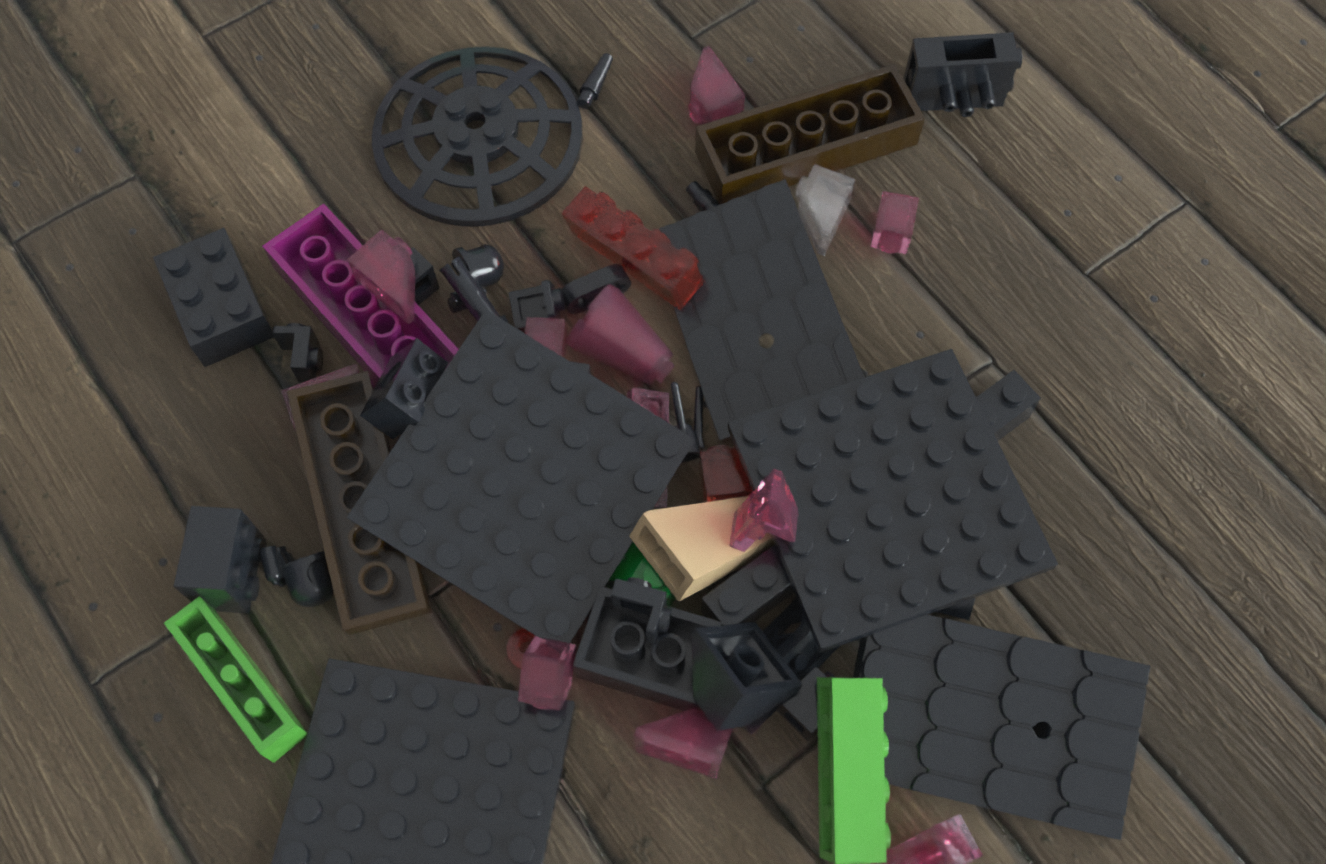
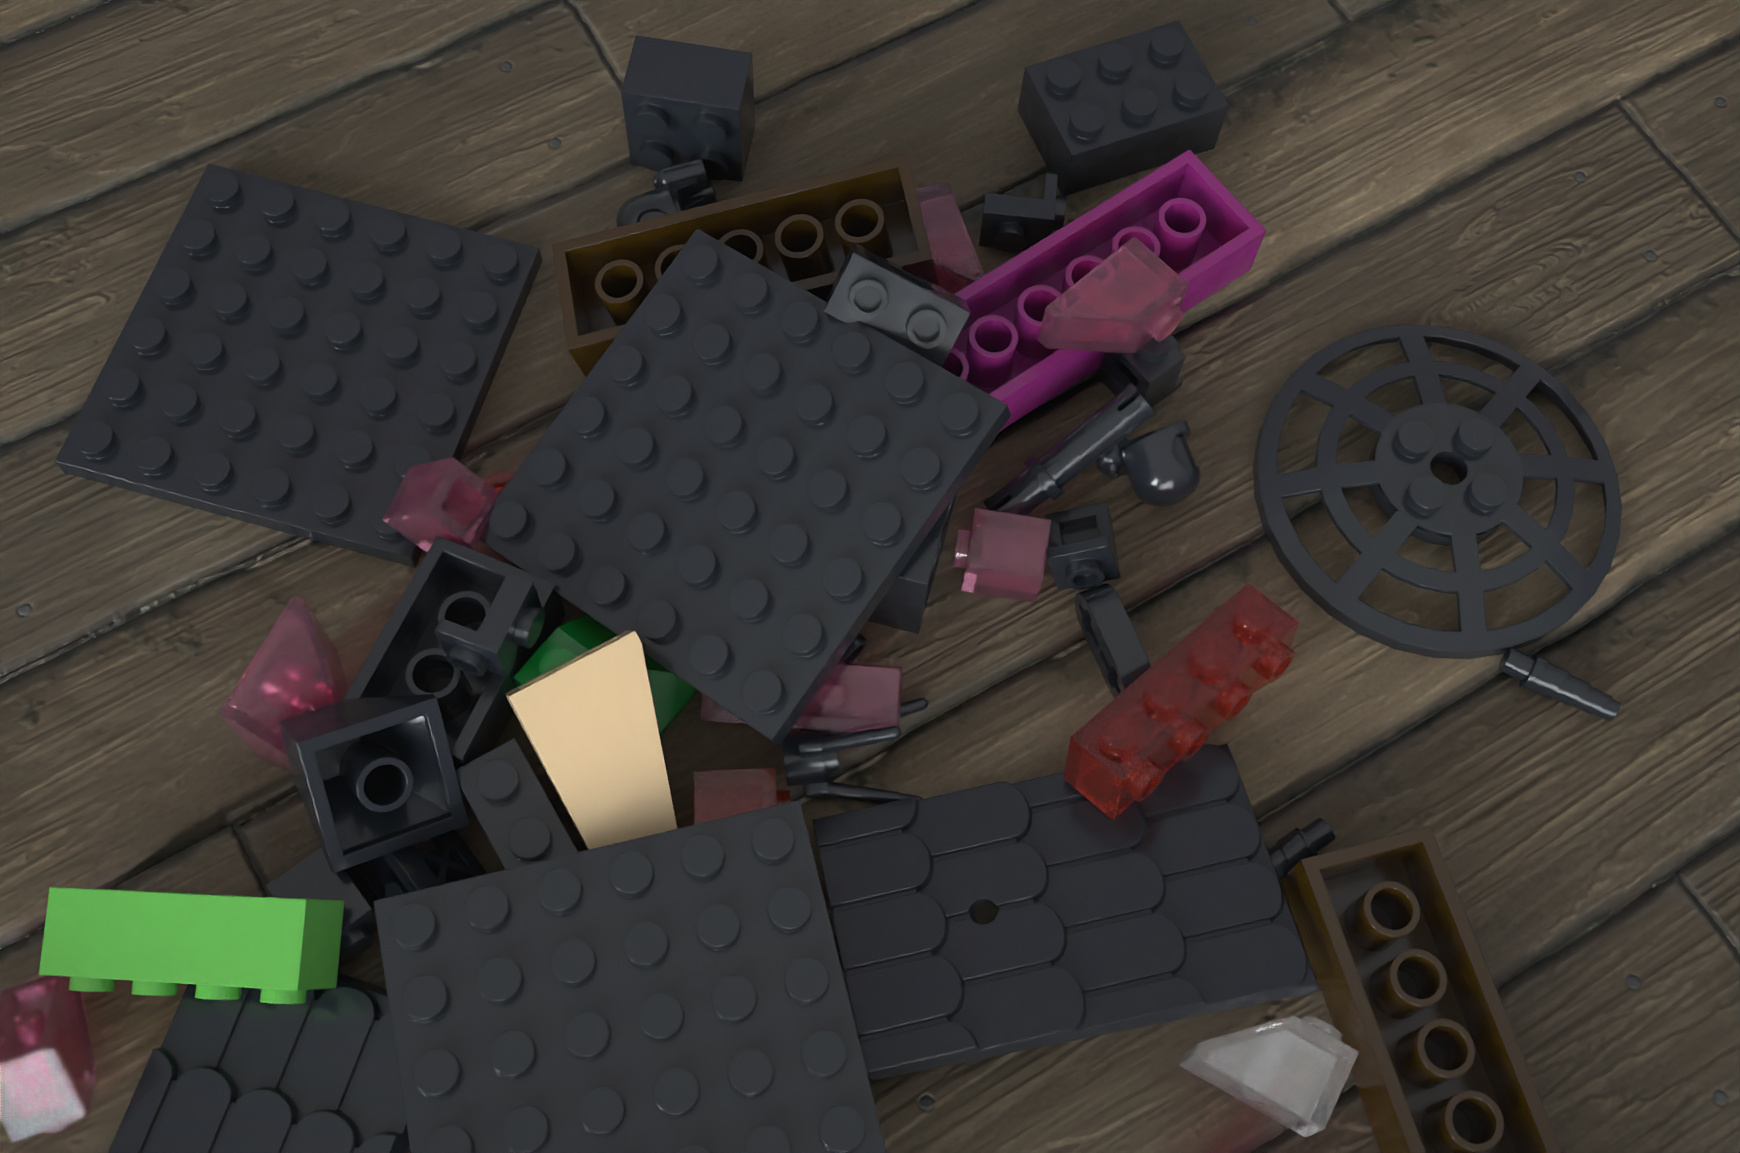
camera: 90 degrees right, 0 degrees up
bright green brick [164,596,308,763] -> none
clear pink cone [566,284,675,385] -> none
clear pink slope [688,46,745,125] -> none
clear pink slope [729,469,798,552] -> none

